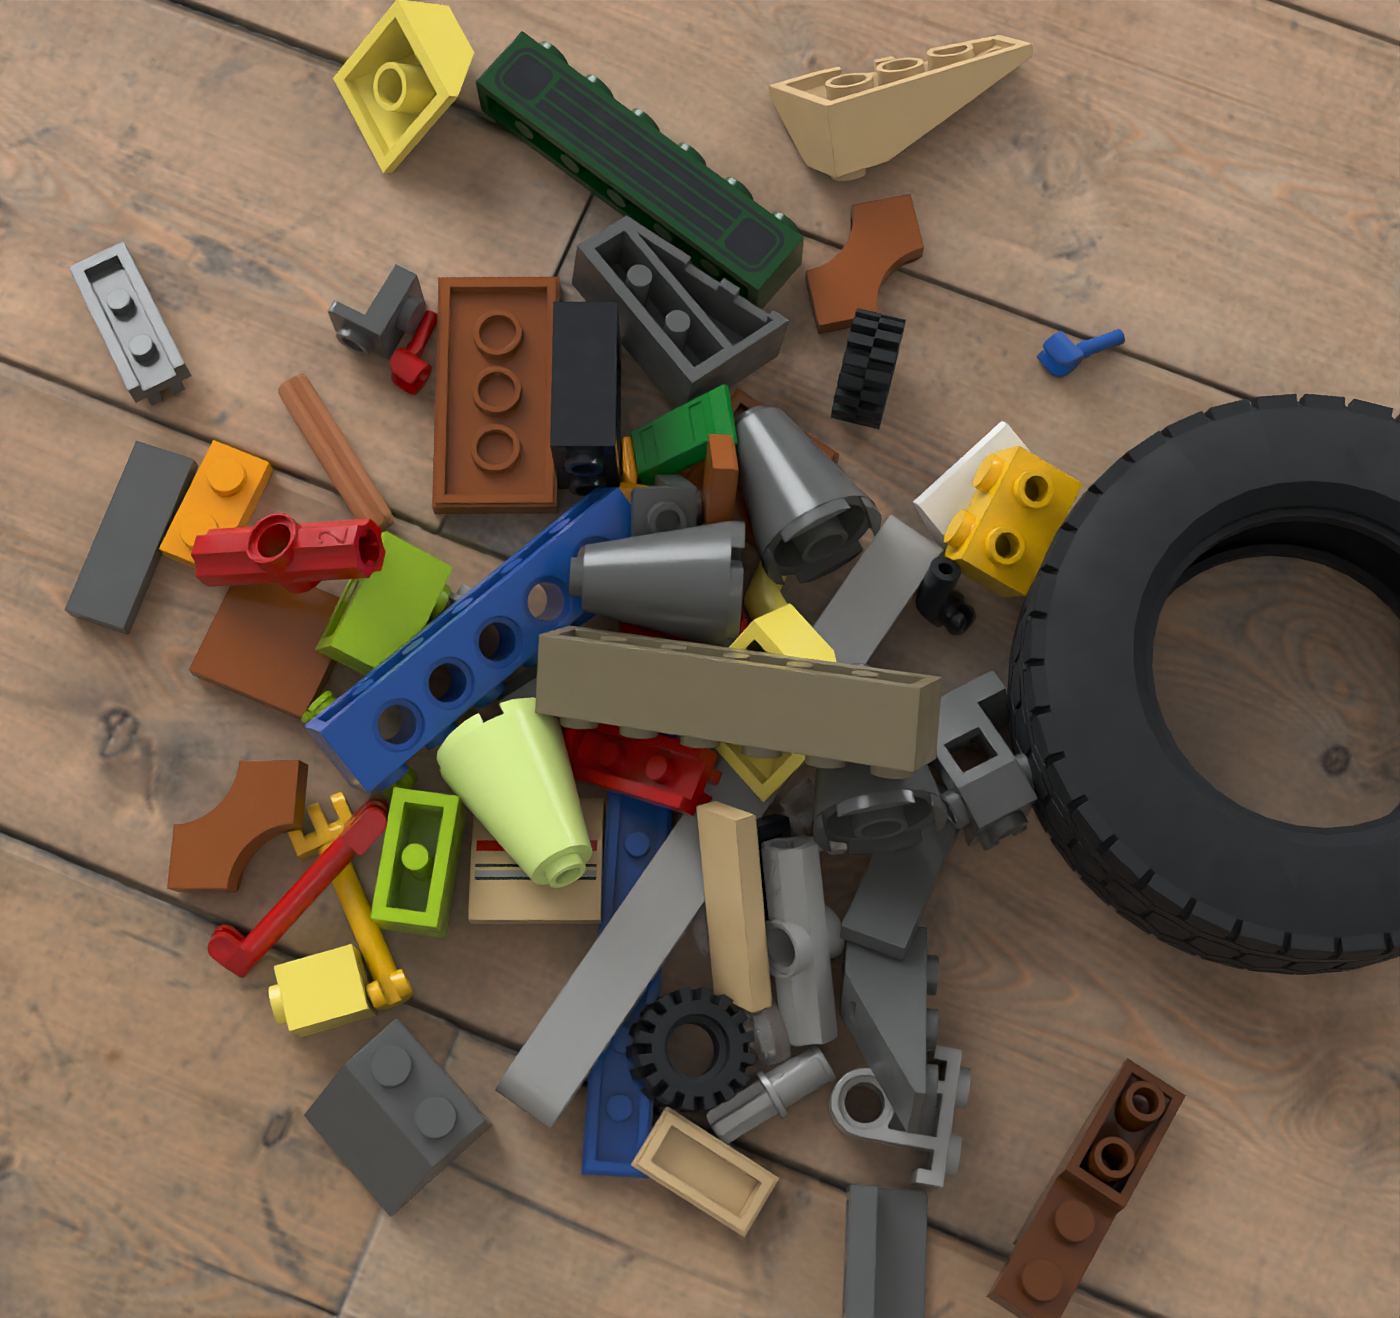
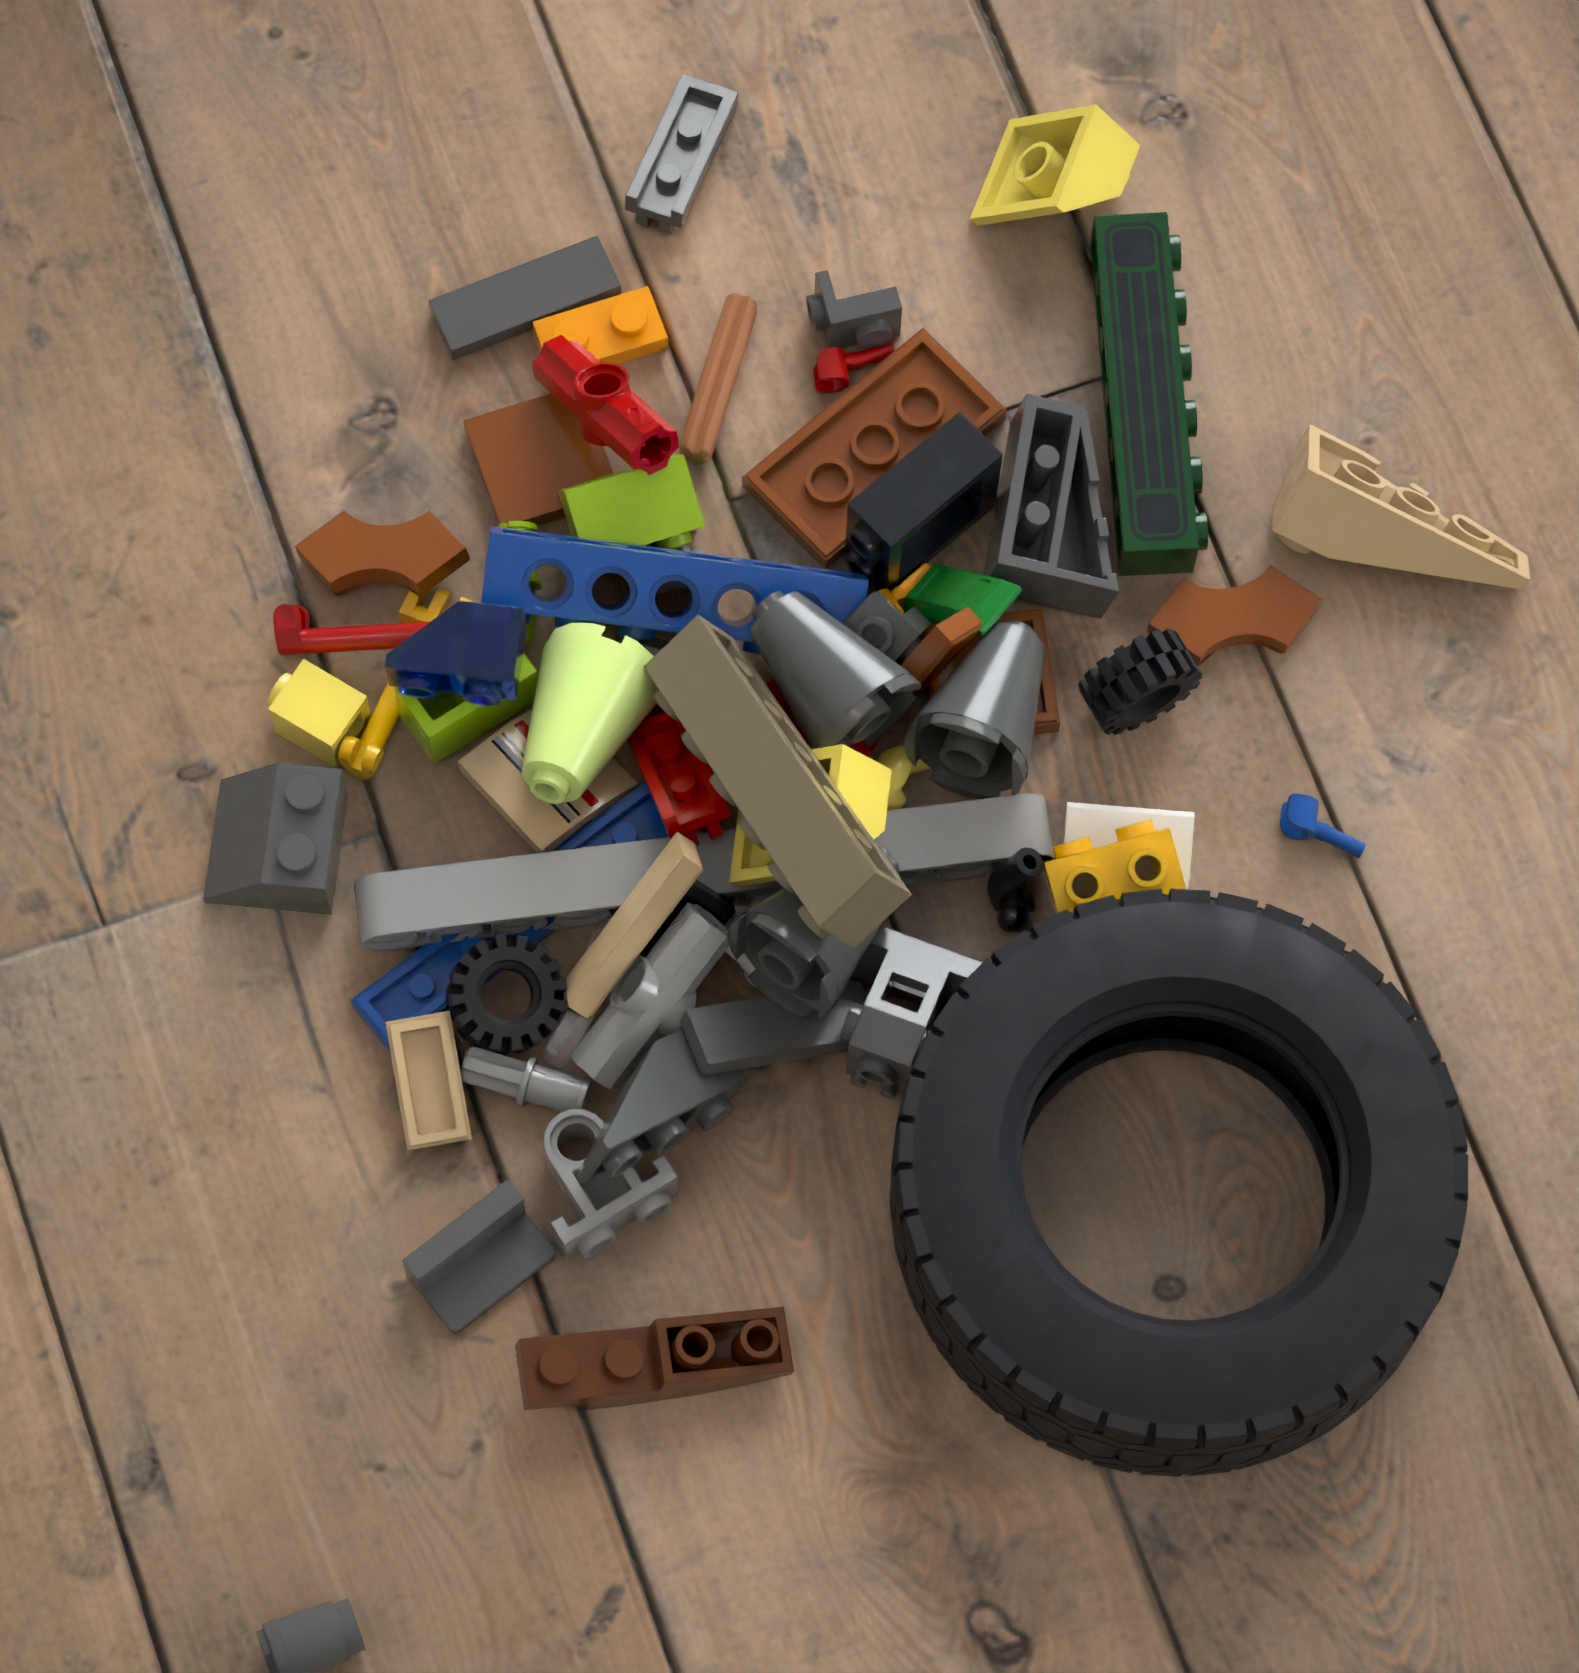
camera: 45 degrees right, 5 degrees down
none -> clear blue slope [384,601,527,706]

